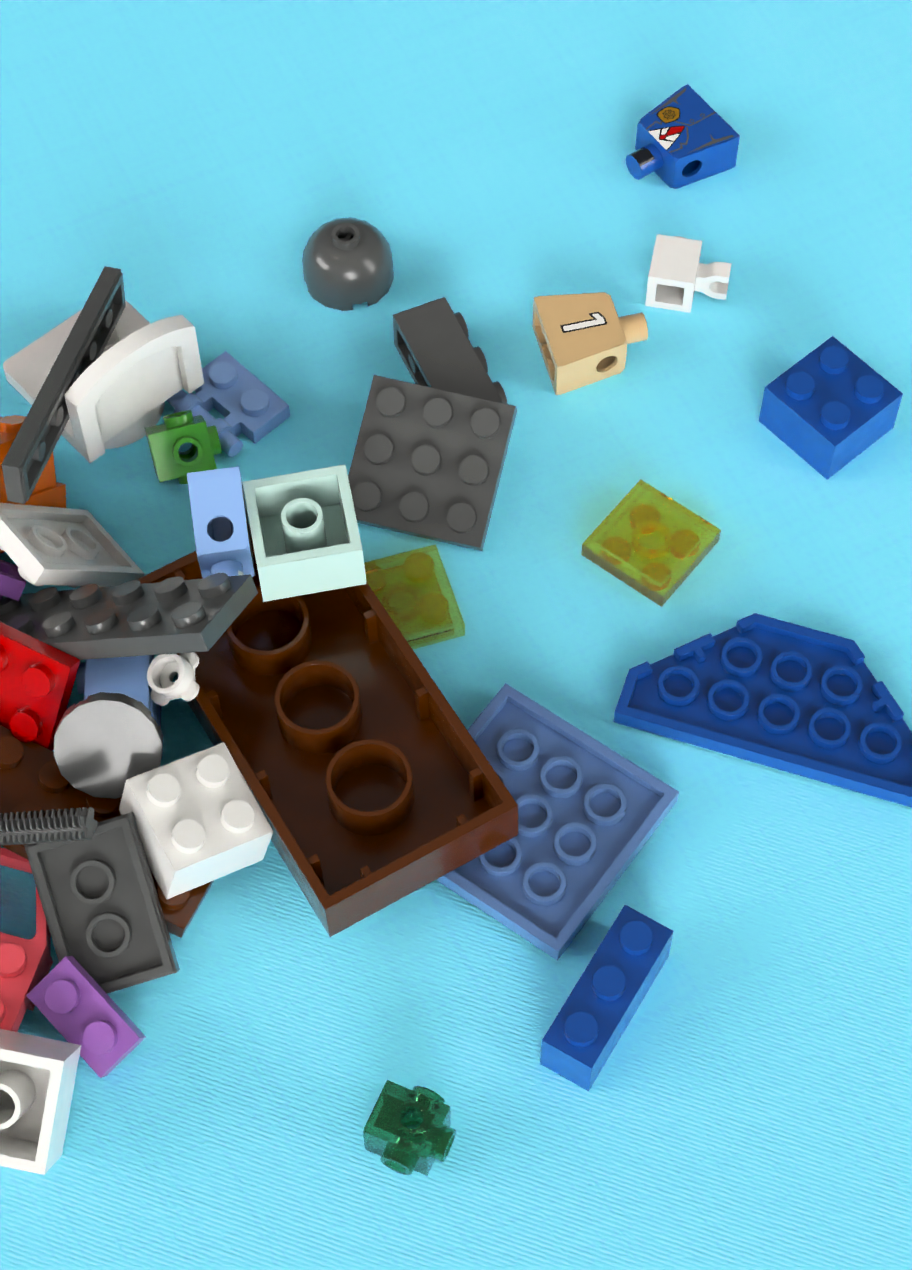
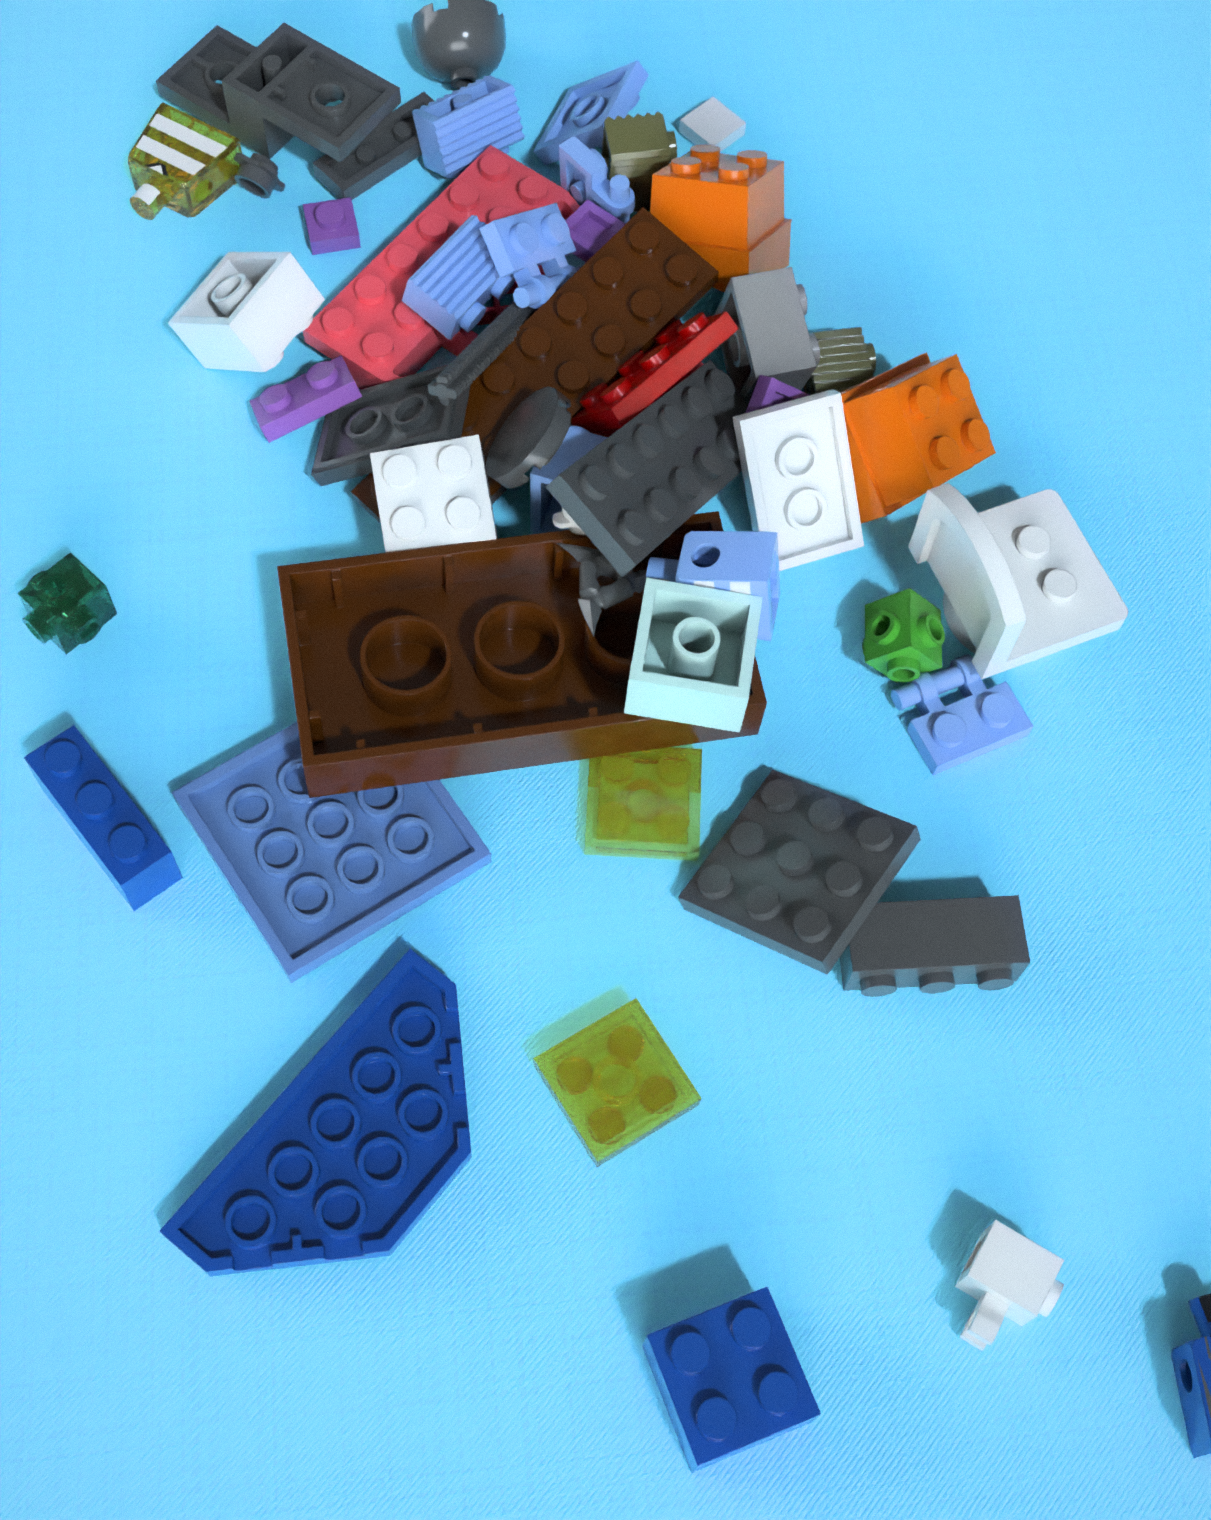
camera: 105 degrees right, 5 degrees up
dark grey tile [1,266,126,504] -> none
dark grey cylinder [302,217,394,311] -> none
tan torso [532,292,648,395] -> none
none -> dark grey piece [557,543,647,636]

